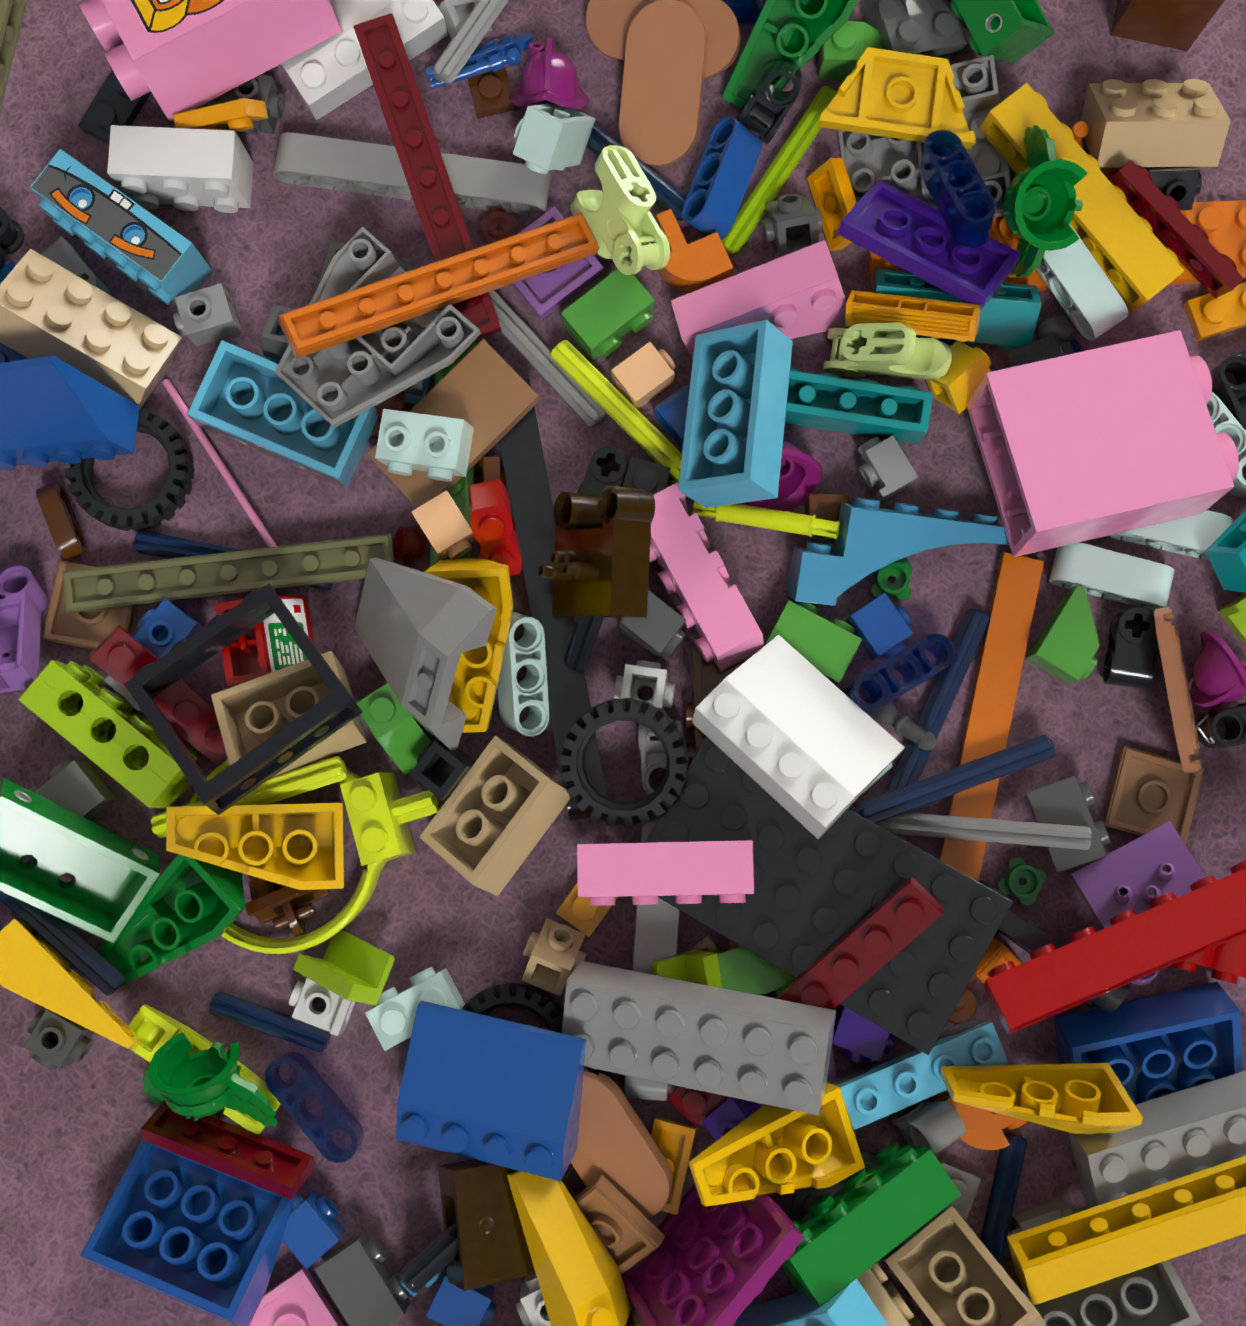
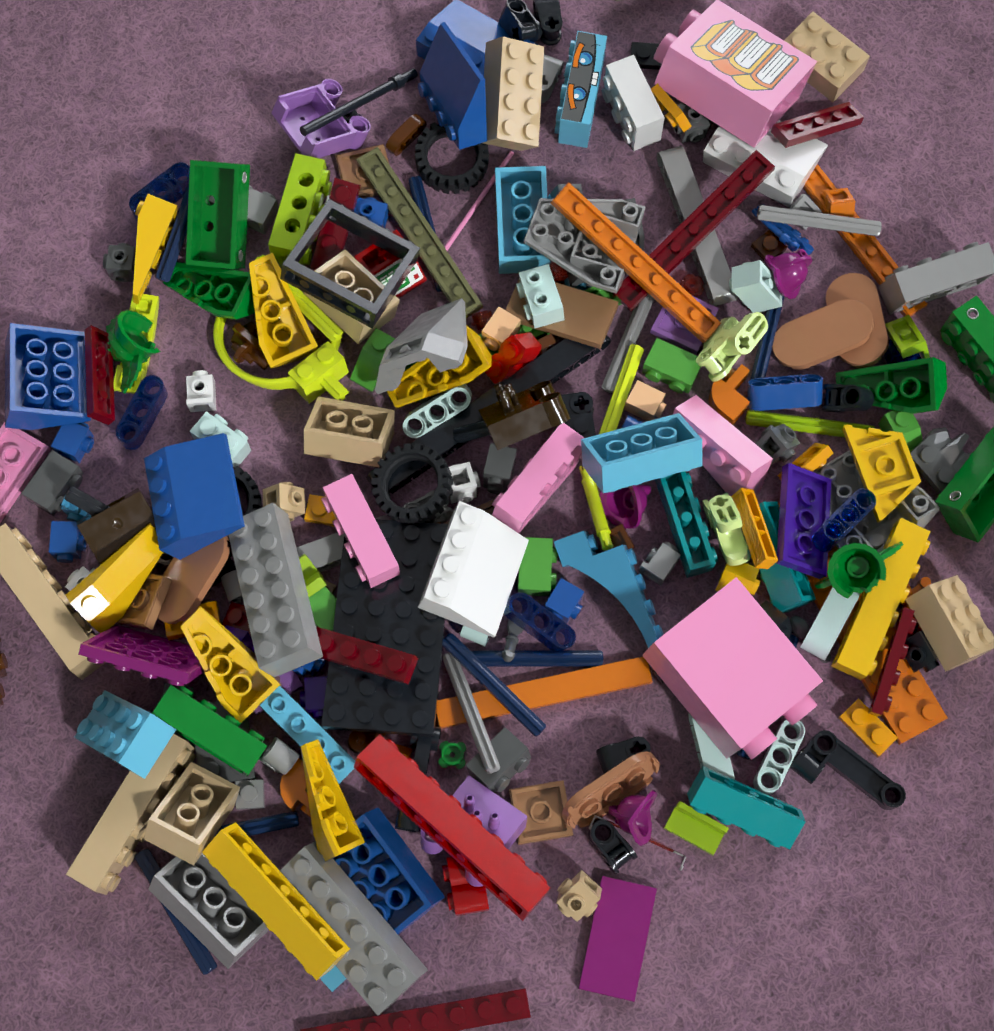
camera: 65 degrees right, 10 degrees down
light grey brick [173,283,242,347] -> none
dark blue axle [209,991,331,1052] -> none
lime panel [293,930,395,1006] -> none
black brick [410,741,475,800] -> none
green plate [870,561,913,601] -> none
bright green slope [1026,584,1100,684] -> none
light aqua beam [1049,542,1175,611] -> none

